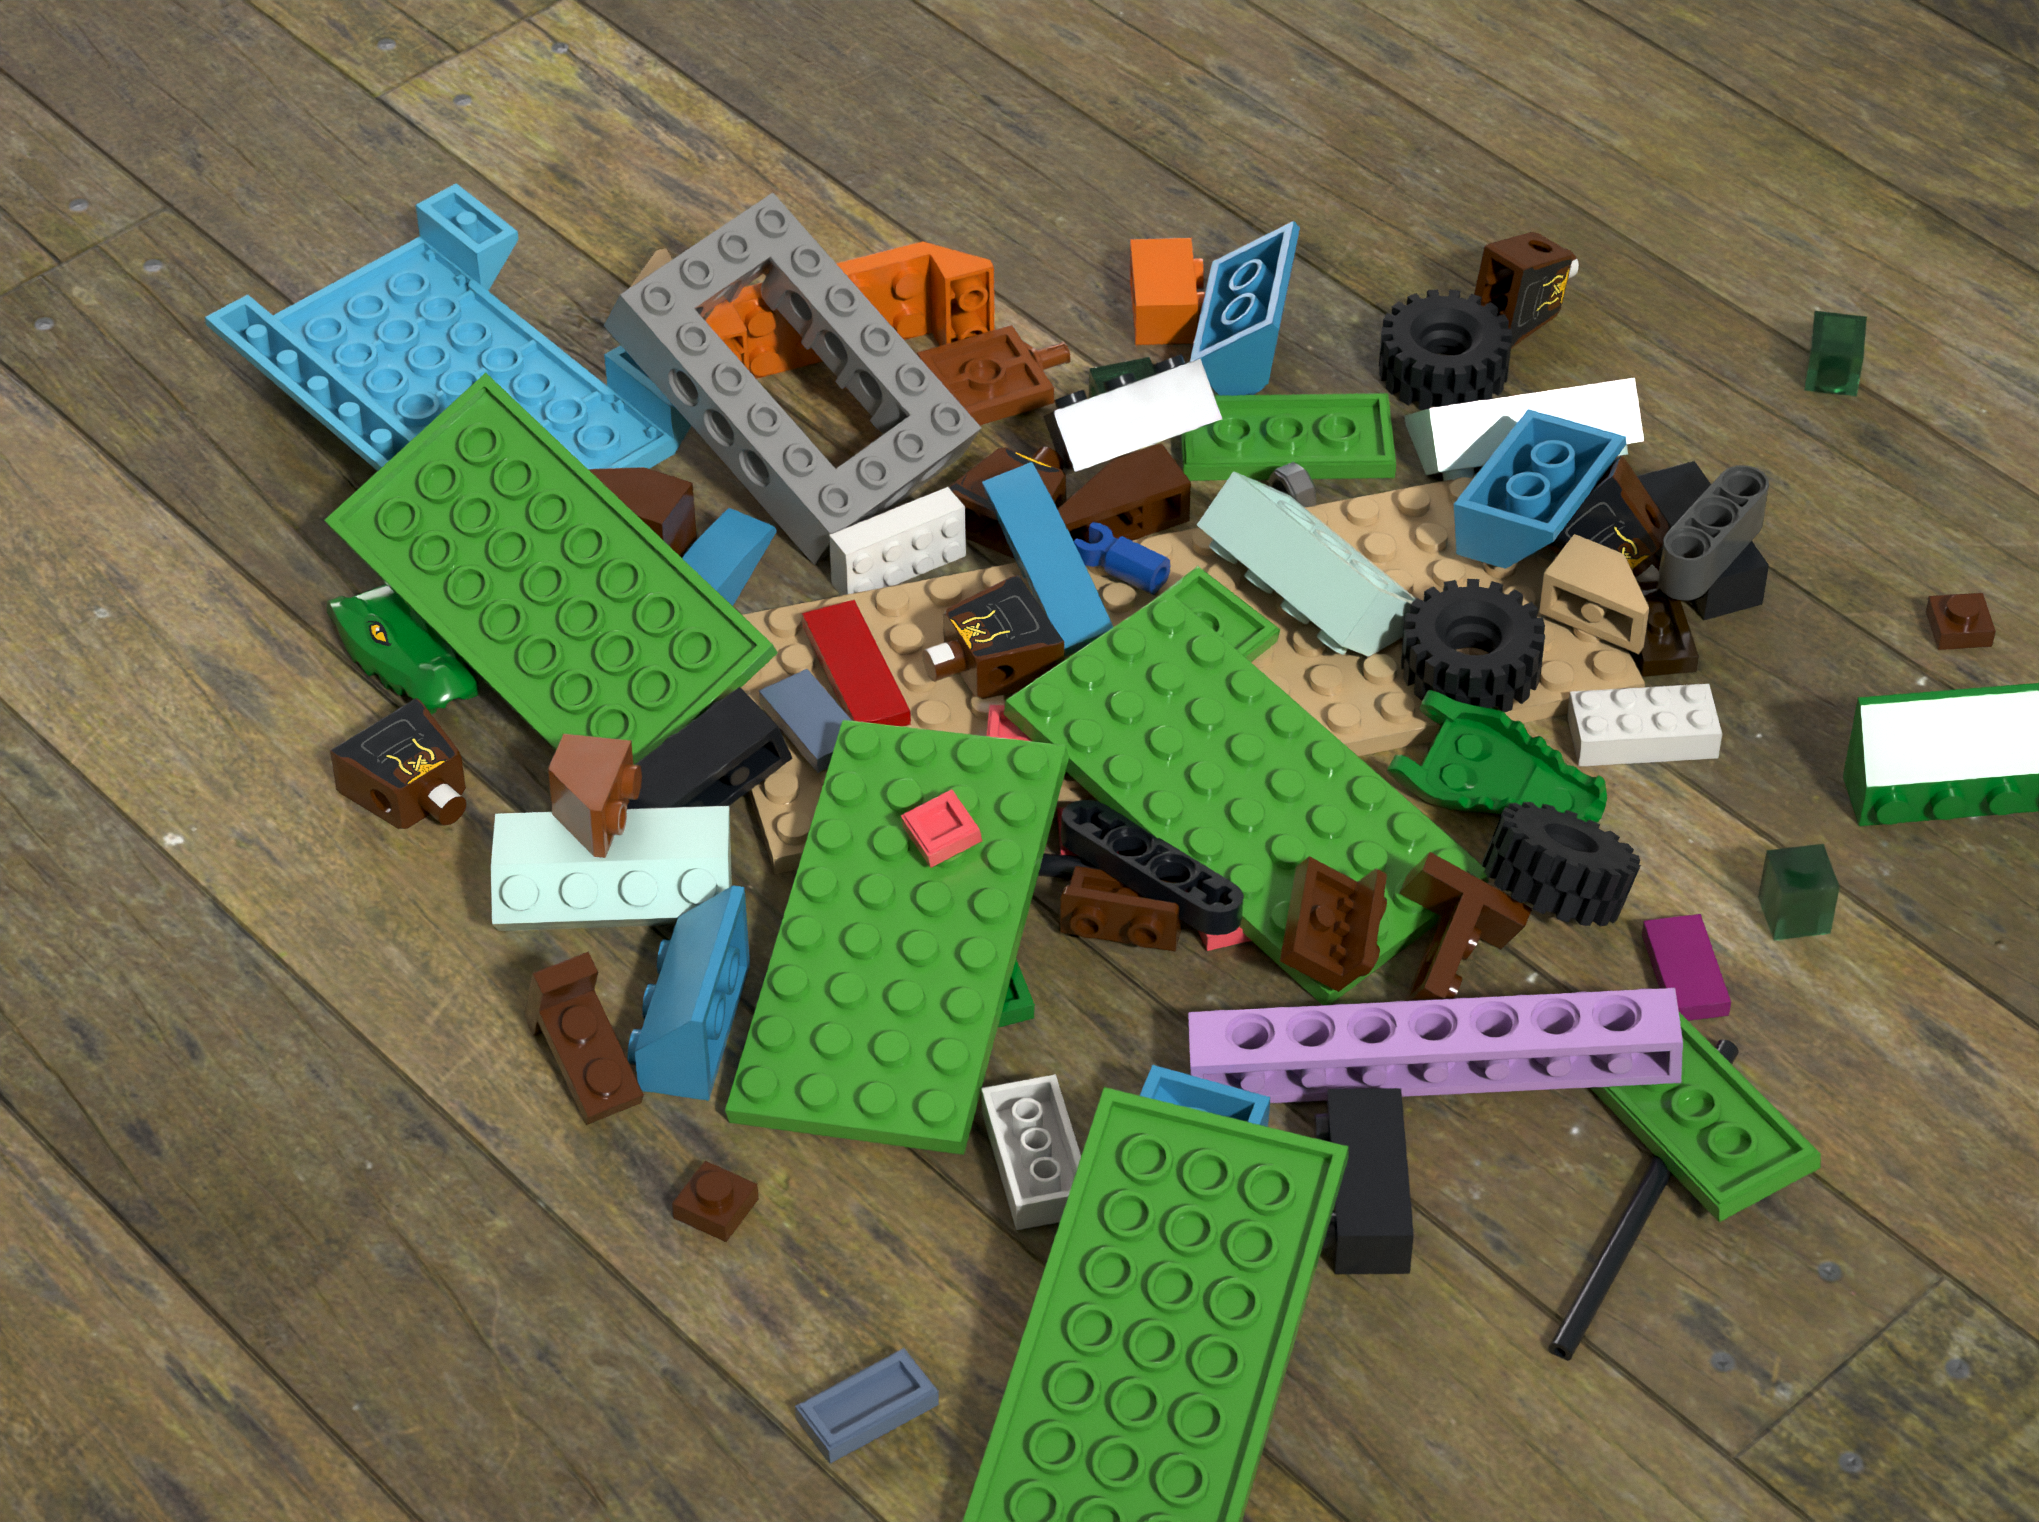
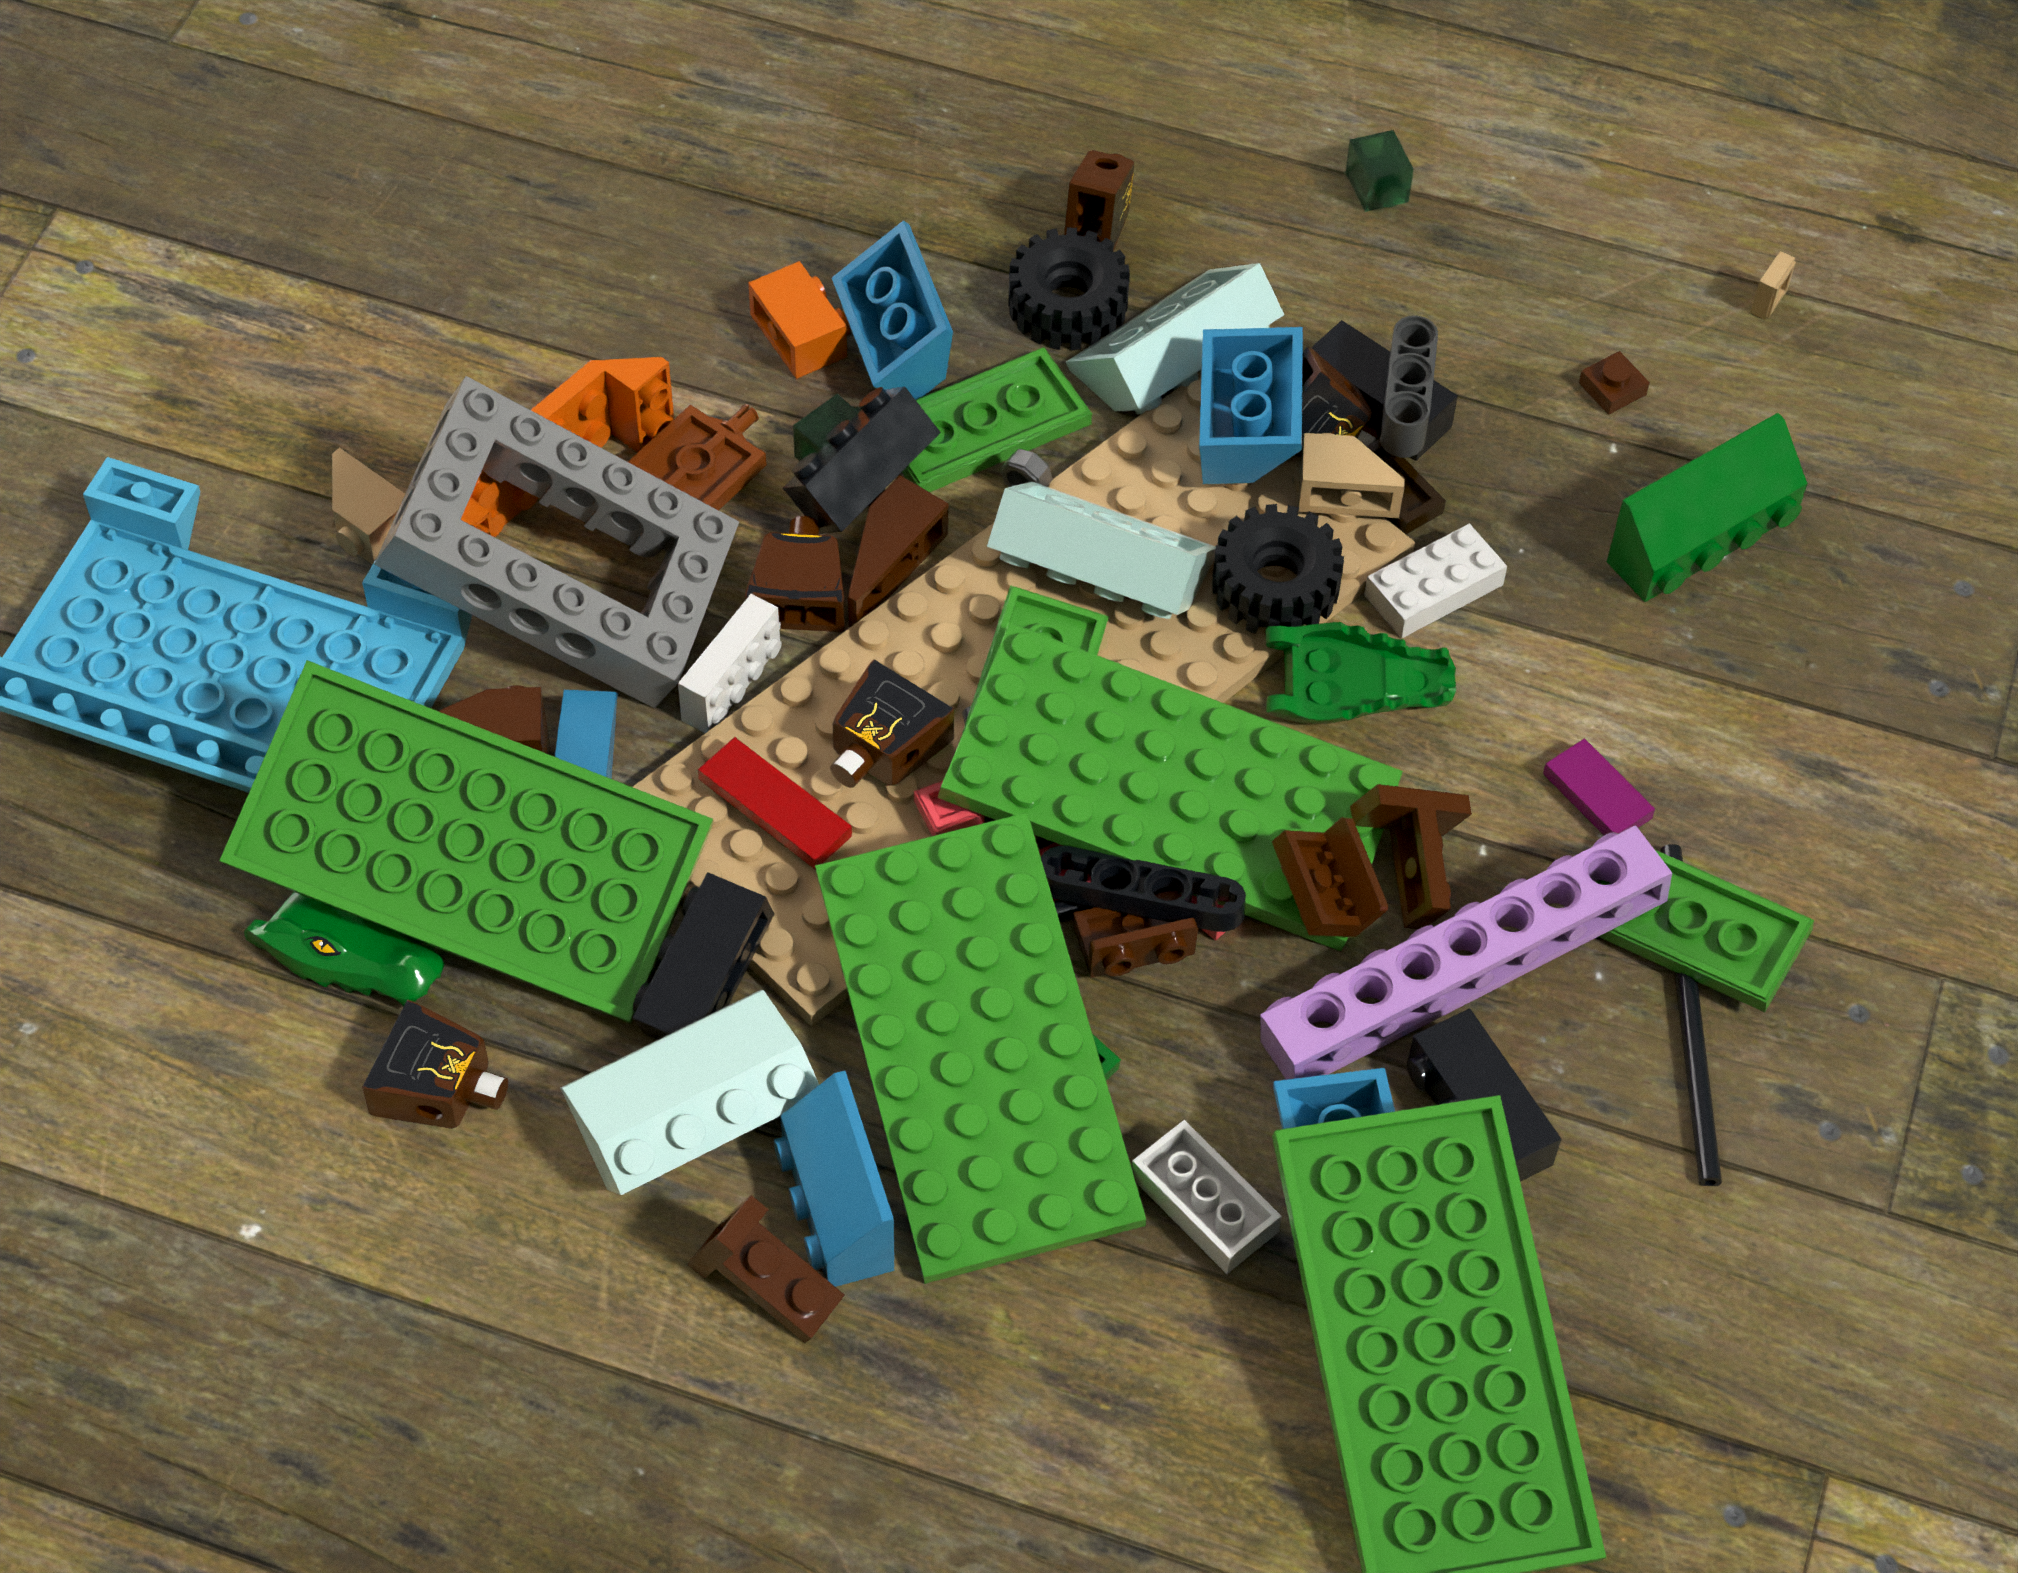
camera: 30 degrees left, 10 degrees up
dark orange slope [548,734,642,858] -> none
reddish brown plate [672,1161,759,1242] -> none
sand blue tile [759,669,852,773] -> none
sand blue tile [795,1348,939,1464] -> none
coral tile [900,789,982,868] -> none
dark azure slope [982,462,1113,657] -> none
blue bar [1074,522,1171,595] -> none
black tyre [1482,802,1641,926] -> none
clear green brick [1758,844,1840,941] -> none

